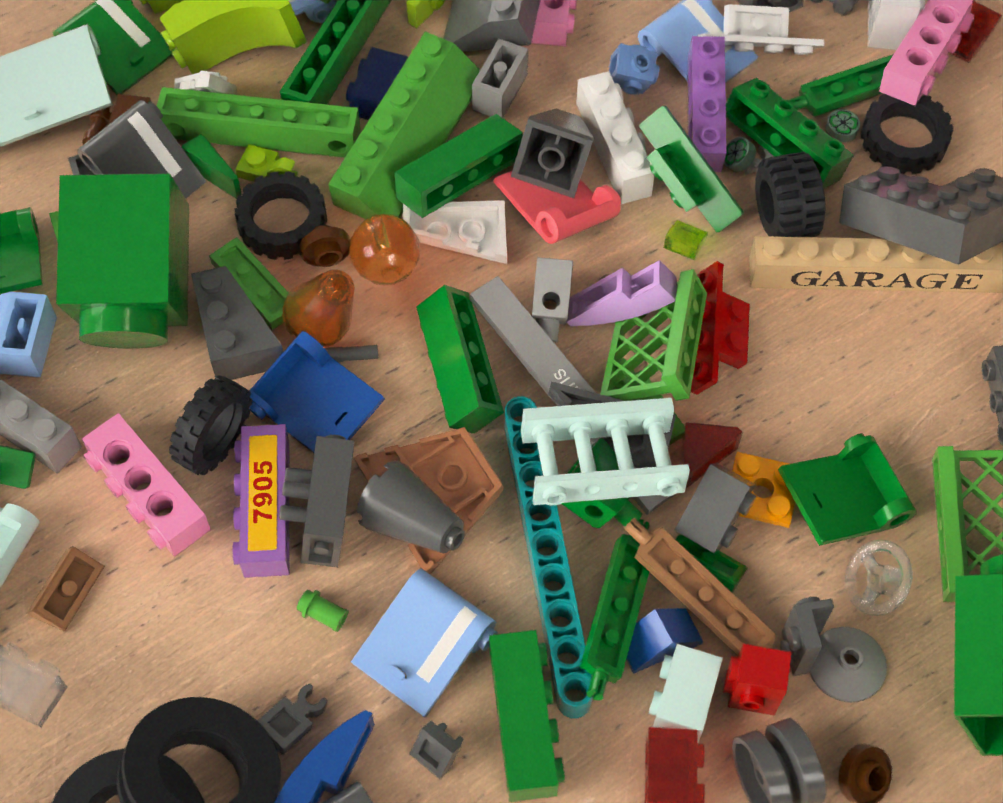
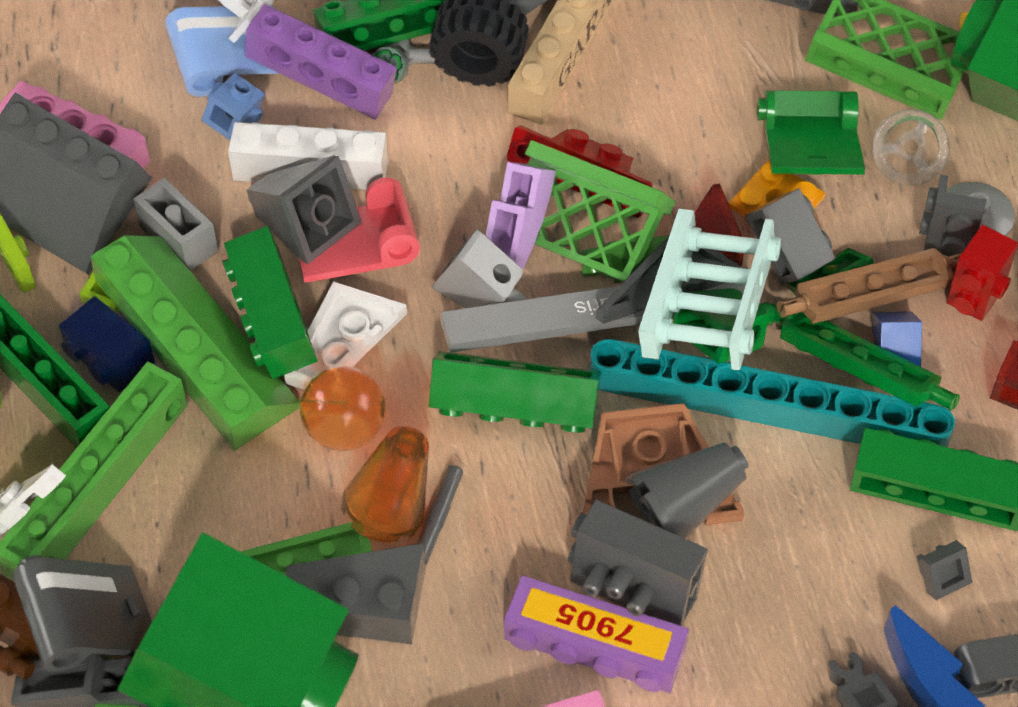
camera: 65 degrees left, 5 degrees down
black tyre [169,375,252,475] -> none
green slope [181,134,242,199] -> none
black tyre [234,172,327,260] -> none
lime plate [235,144,298,182] -> none
blue door [249,331,385,453] -> none
bright green pin [297,590,349,632] -> none
reddish brown plate [300,225,352,267] -> none
light blue door [351,568,498,717] -> none
bracket [639,105,744,232] -> none
light aqua brick [649,644,723,743] -> none
clear neon green slope [664,220,708,260] -> none

